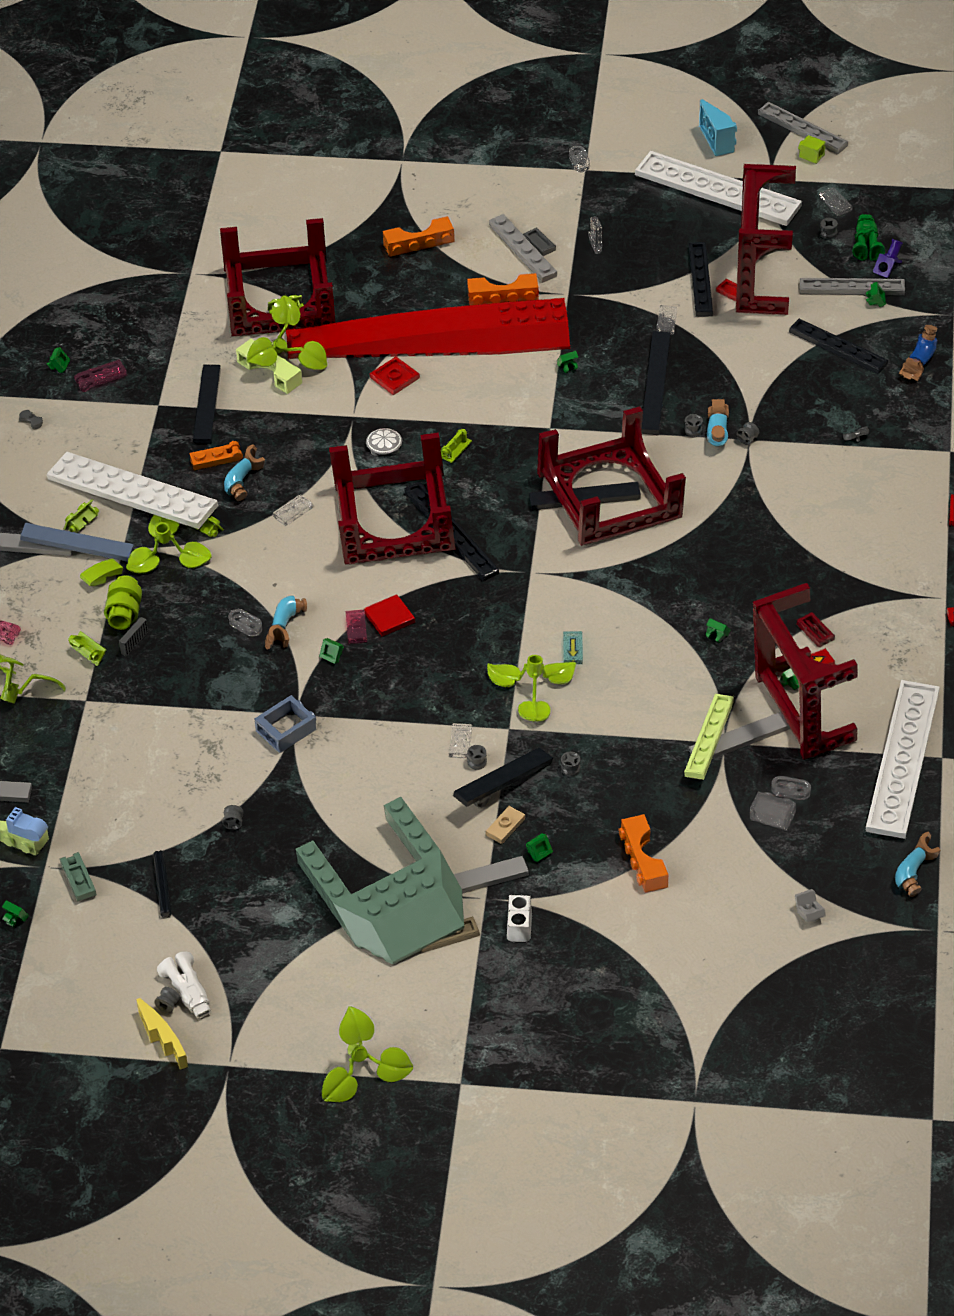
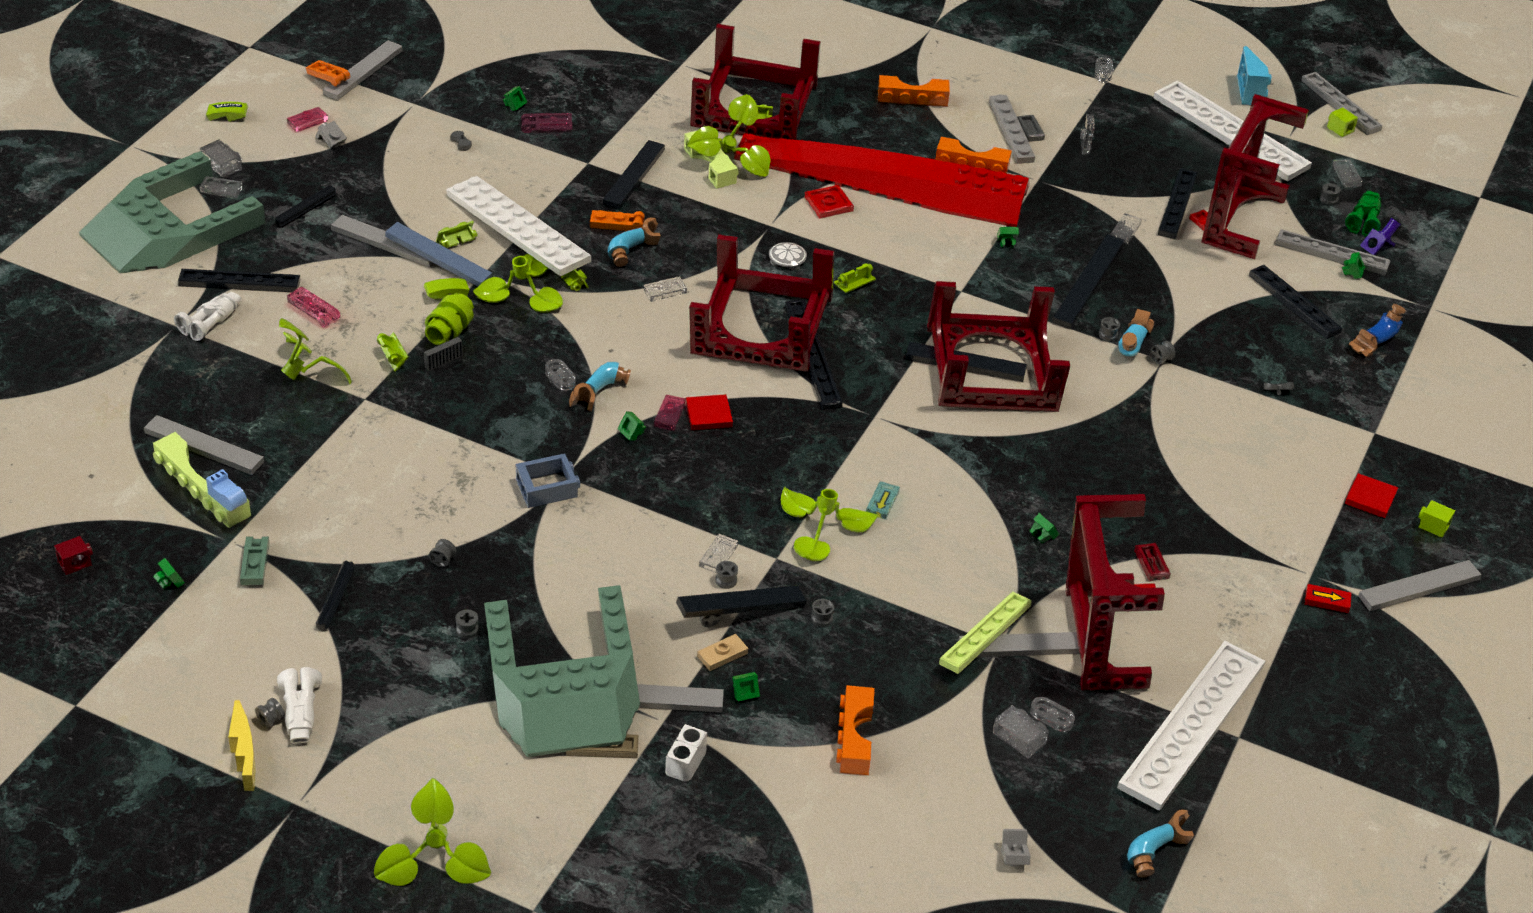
camera: 15 degrees right, 5 degrees down
none -> dark grey wheel [455,610,479,639]

